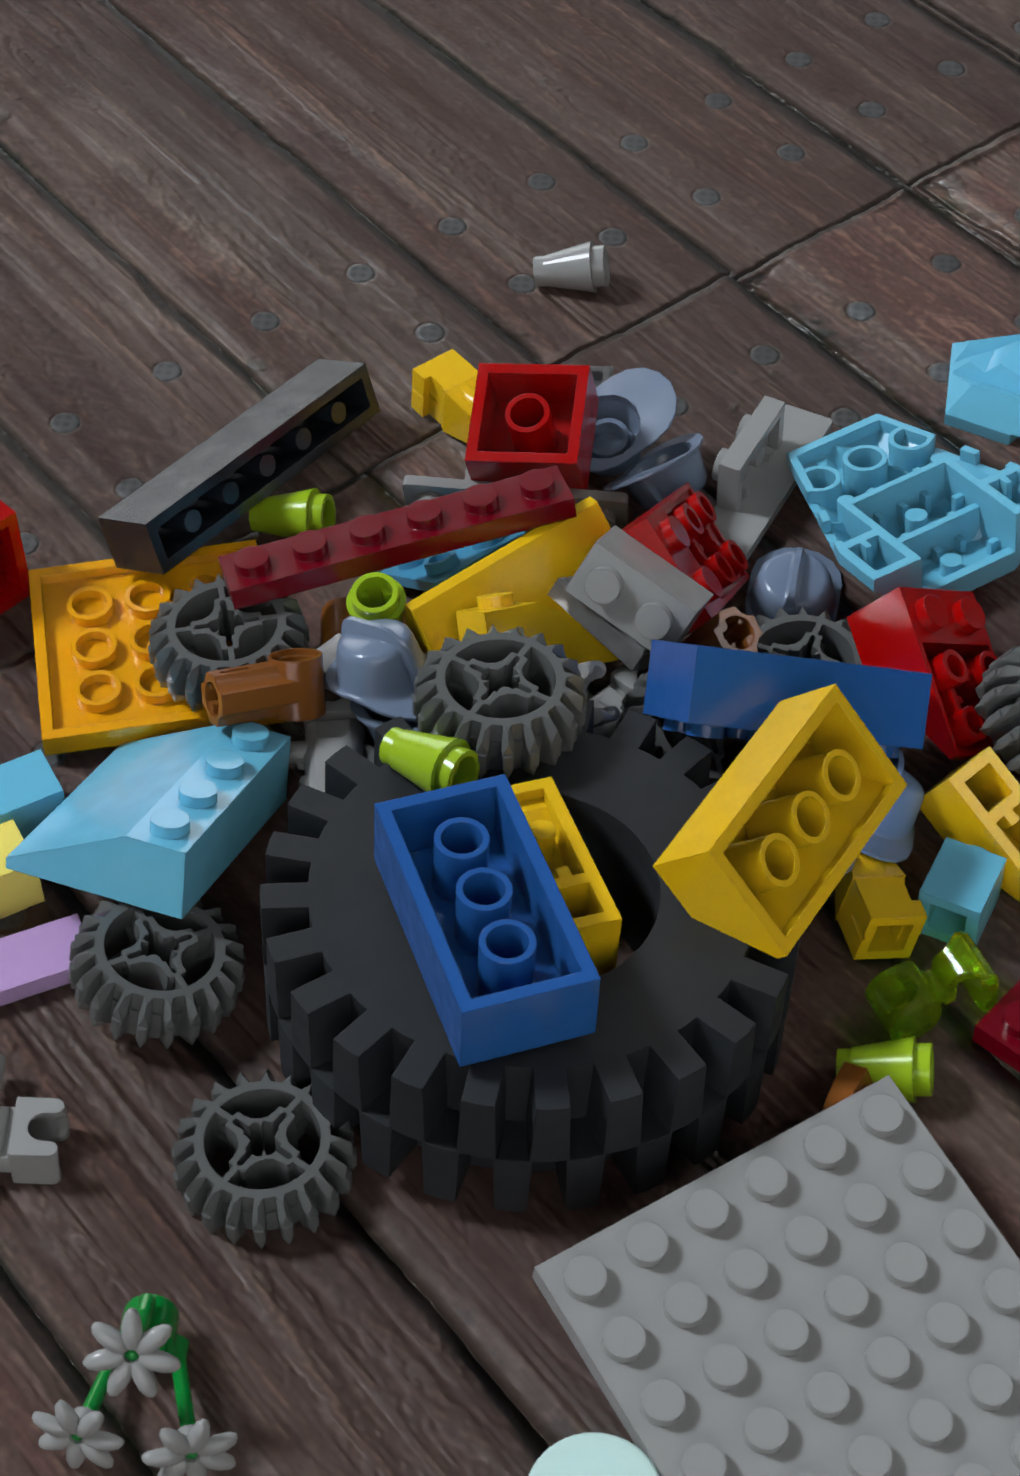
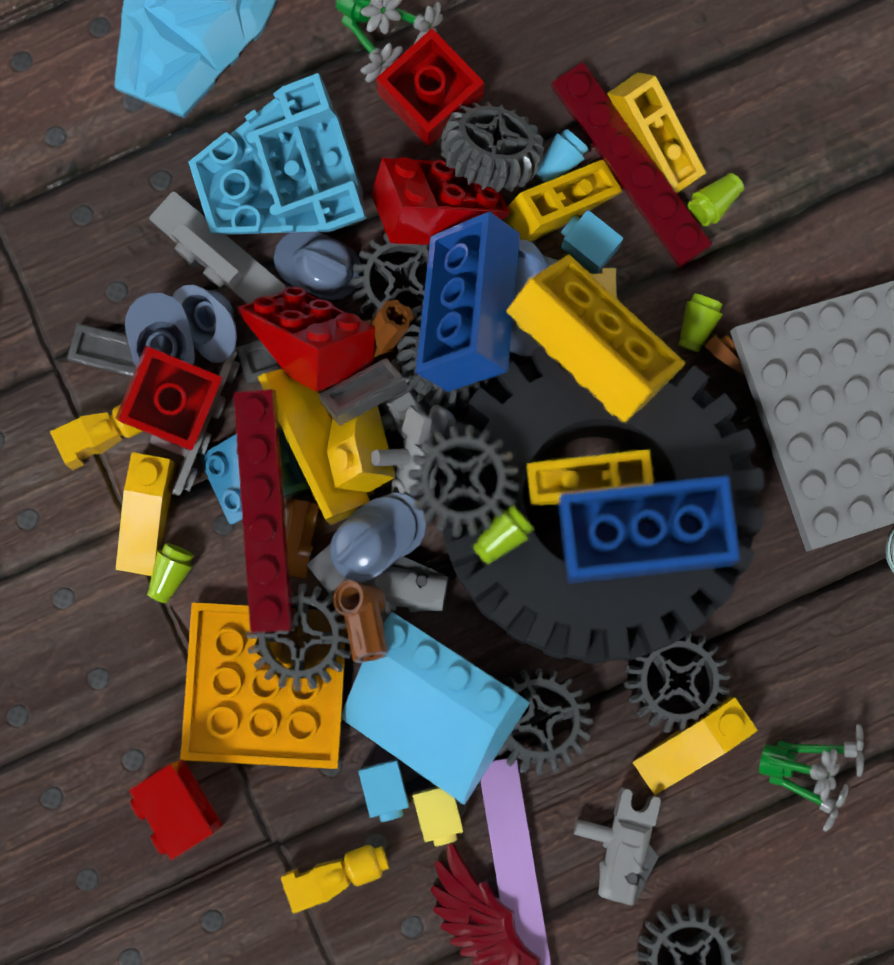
camera: 80 degrees left, 35 degrees up
black brick [98,359,380,575] -> none
lime cone [346,572,406,623] -> none
light grey brick [565,525,714,651] -> none
clear neon green leg [865,931,999,1040] -> none
none -> yellow slope [116,452,178,576]
none -> yellow slope [632,696,758,795]

